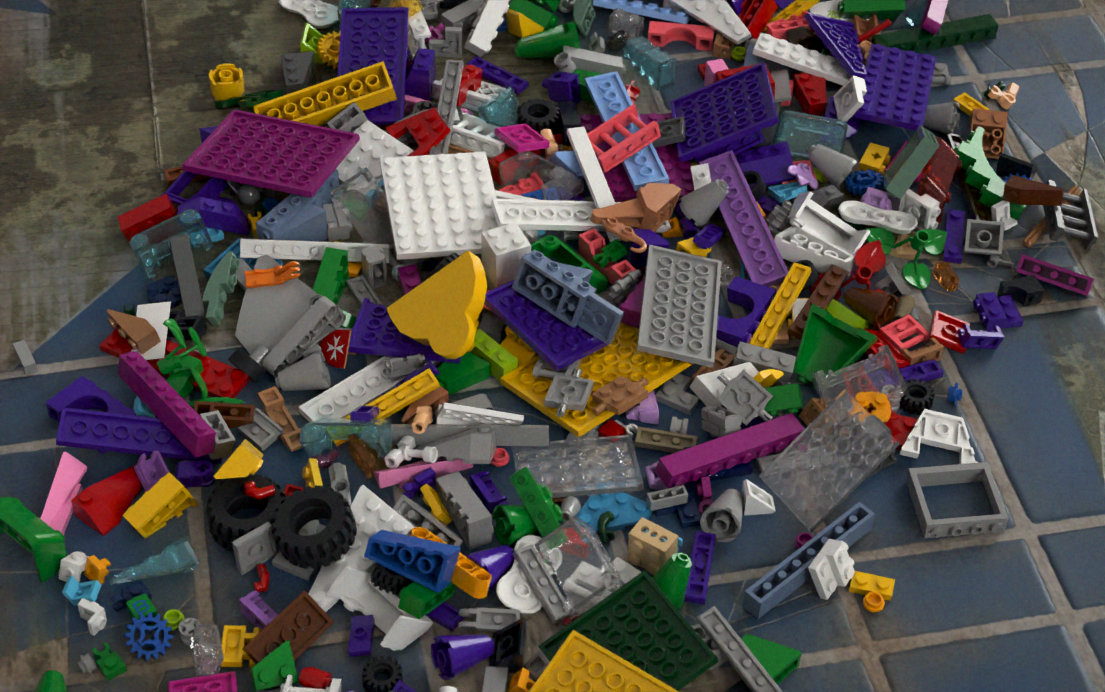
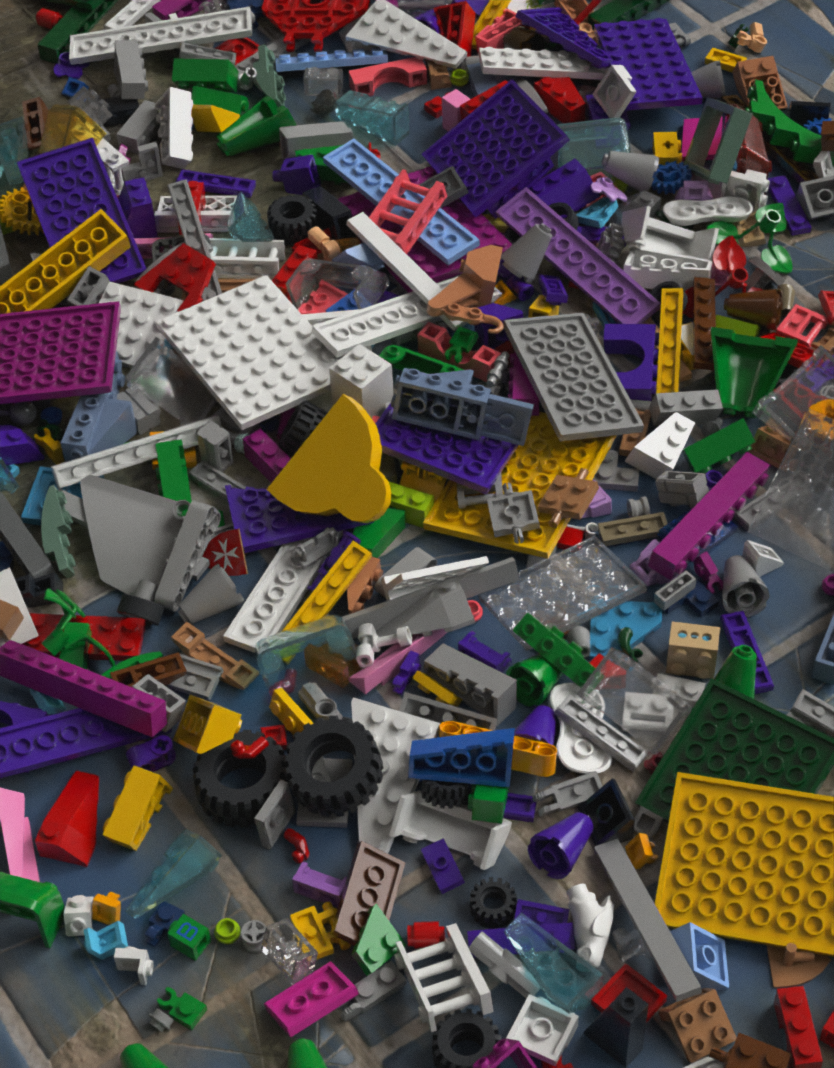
camera: 20 degrees left, 5 degrees up
blue gear [124,612,173,661] -> none
medium lavender hinge [134,451,169,492] -> none
orange arm [244,261,300,288] -> none
dark purple tile [350,406,379,421] -> none
light nougat bar [412,406,433,434] -> none
dark pink tile [495,123,550,152] -> none
light grey wheel [554,52,576,73] -> none
light grey plate [588,32,605,53] -> none
white plate [691,163,711,190] -> none
light grey plate [717,370,773,426] -> none
yellow slope [753,369,784,388] -> none
clear orange beam [933,261,960,291] -> none

